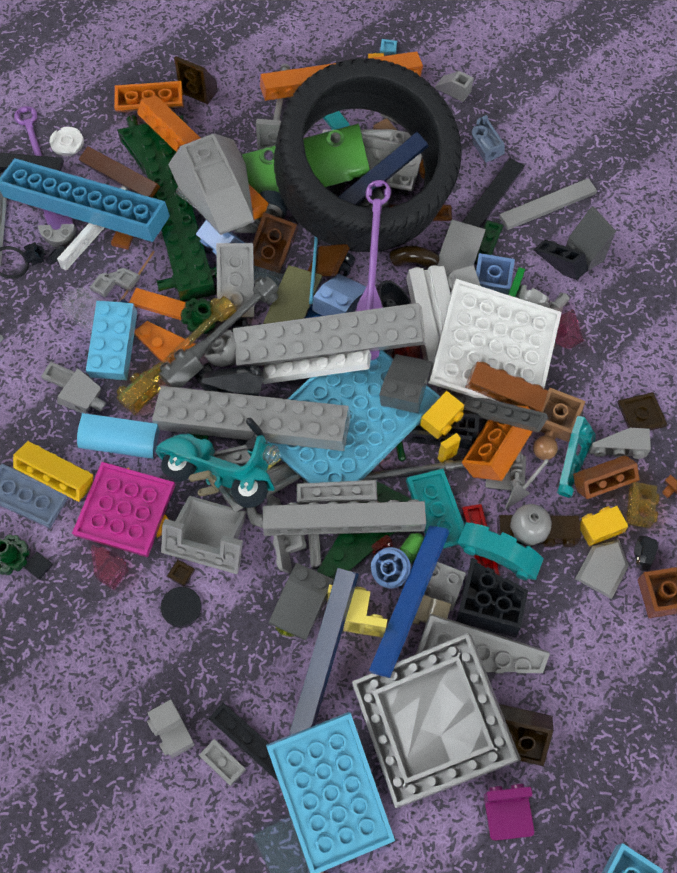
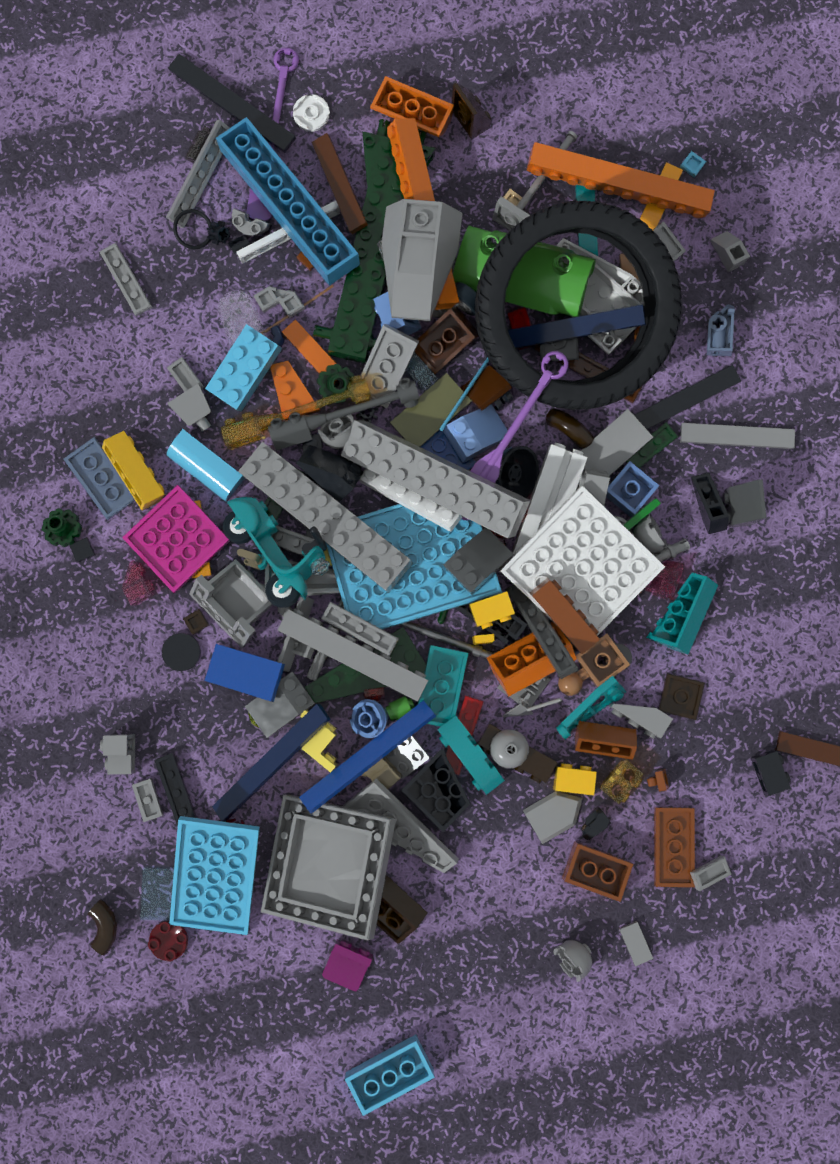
camera: 25 degrees right, 20 degrees up
none -> blue tile [204,644,285,702]
none -> teal wedge [646,573,718,655]

